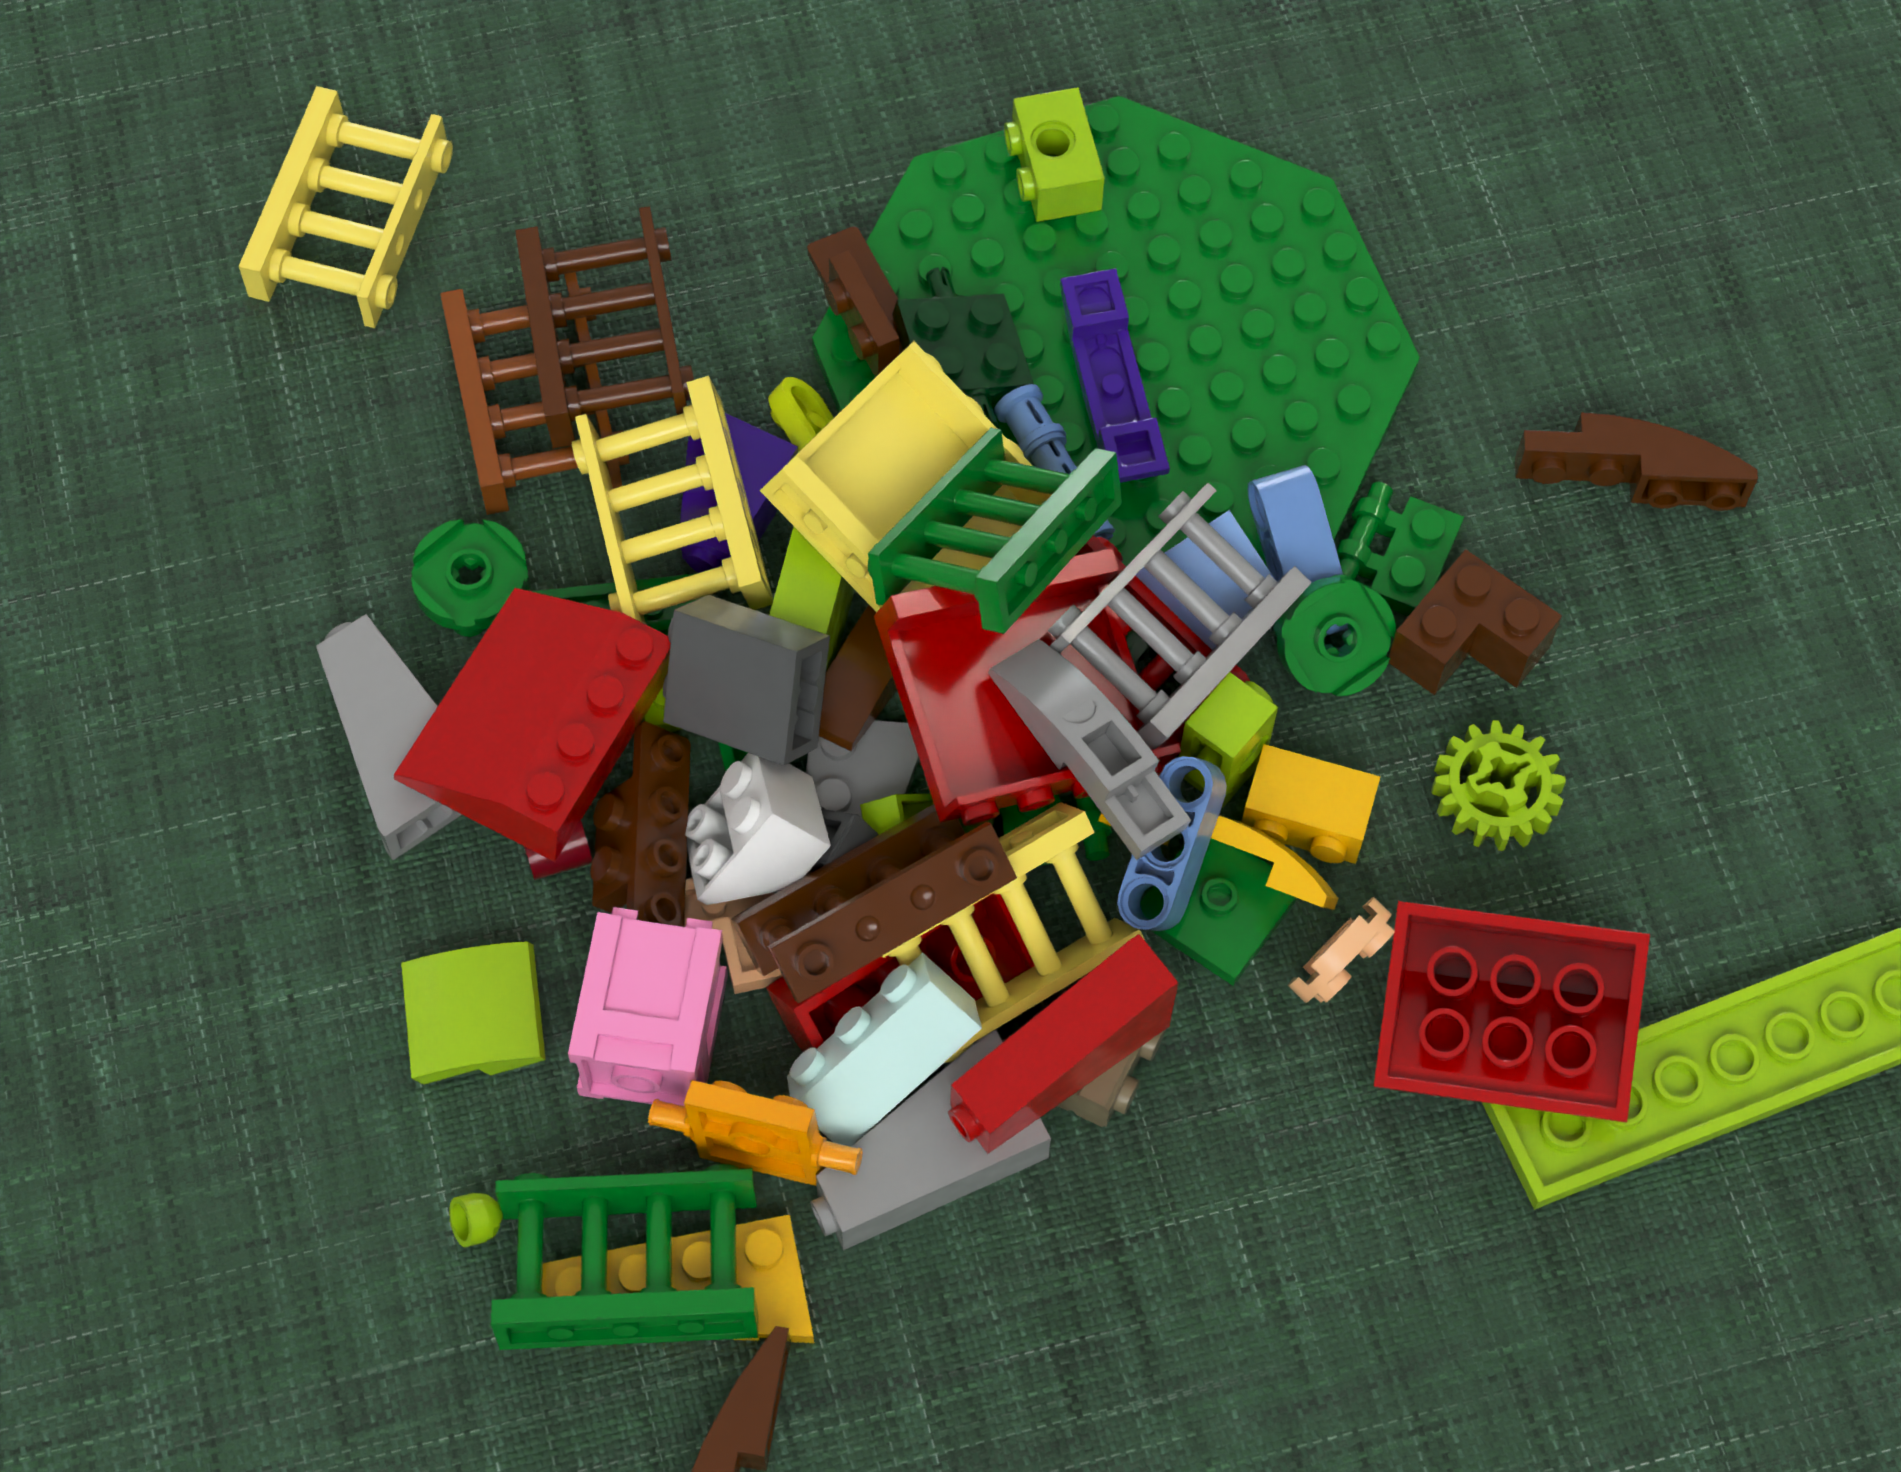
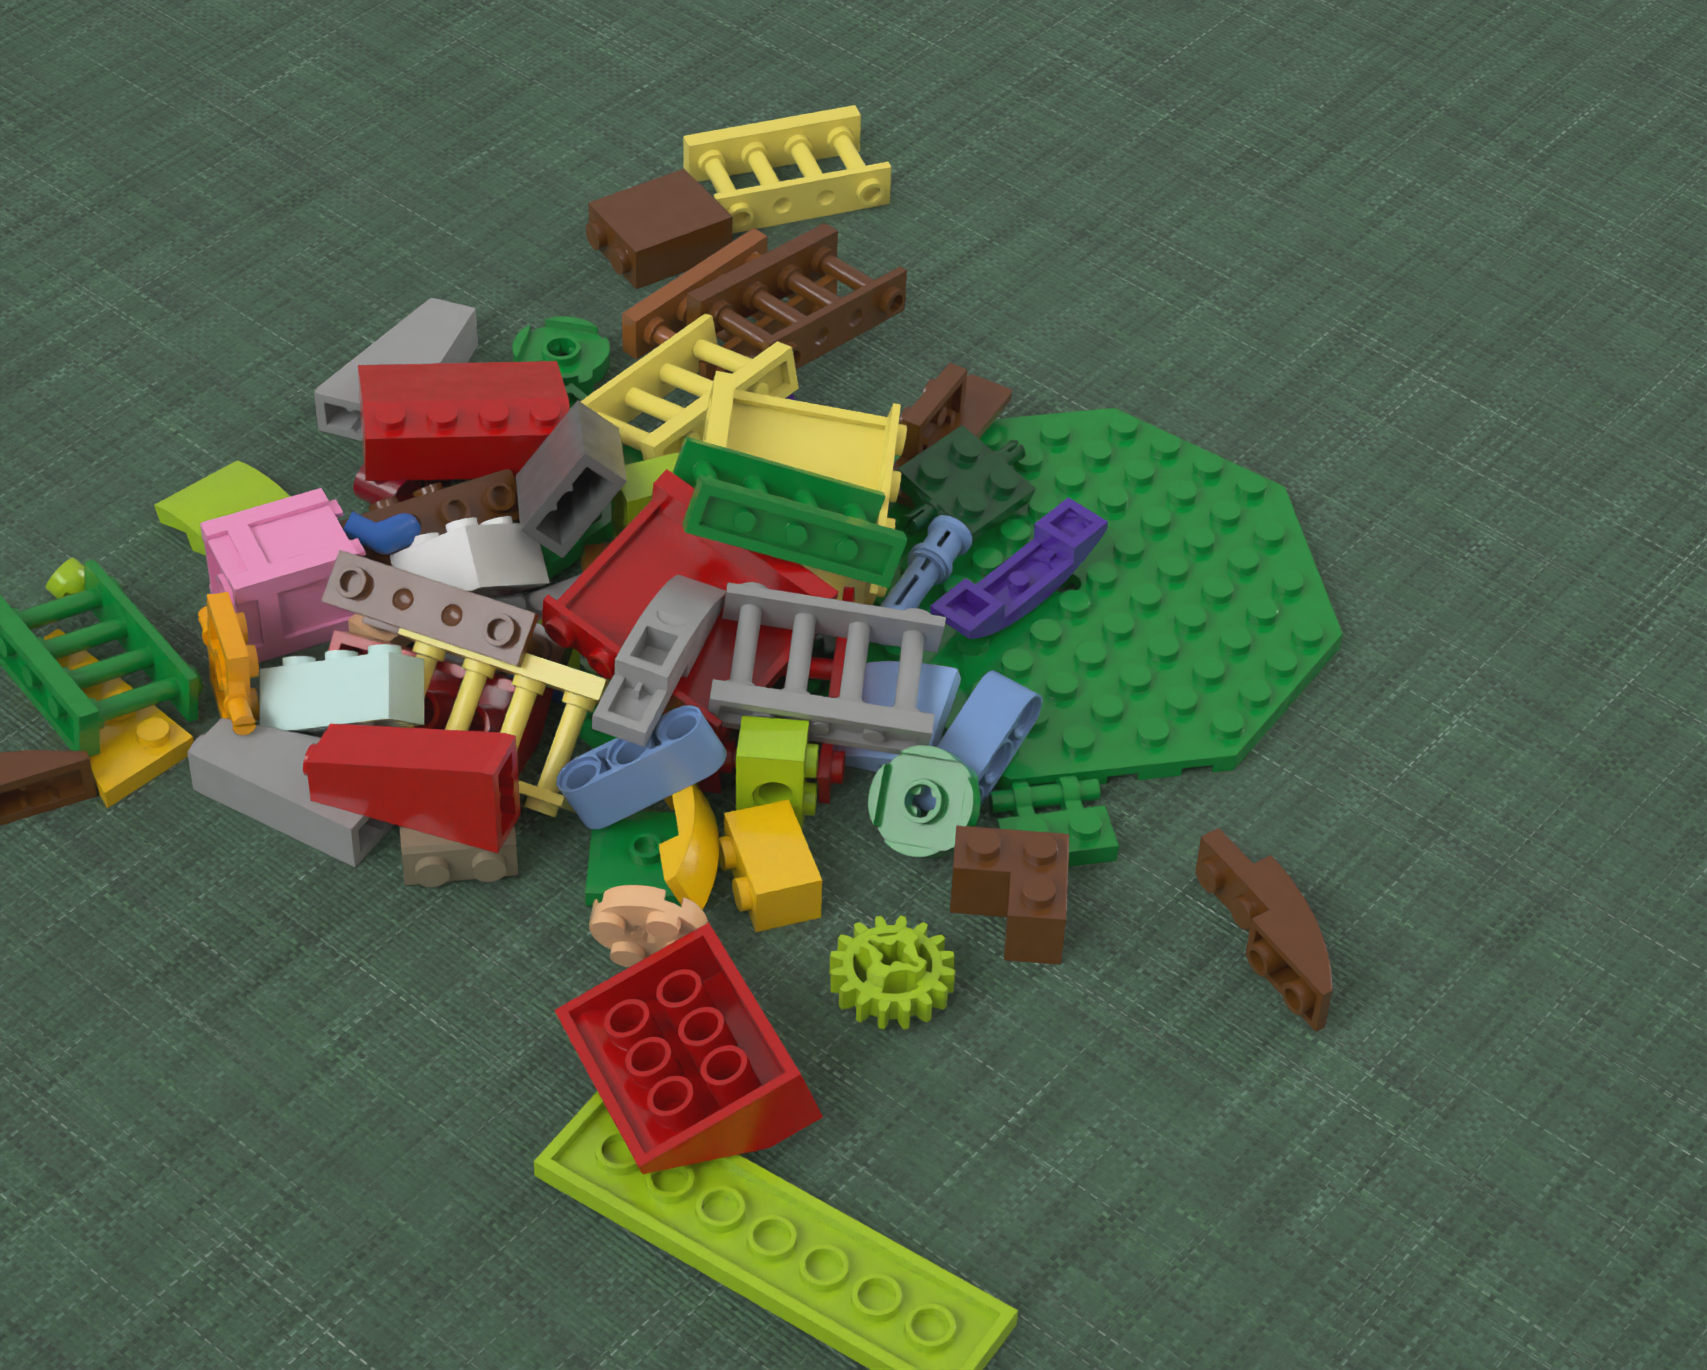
camera: 55 degrees right, 20 degrees down
lime brick [1004,87,1105,222] -> none
none -> blue arm [343,511,421,555]
none -> reddish brown brick [585,169,733,290]

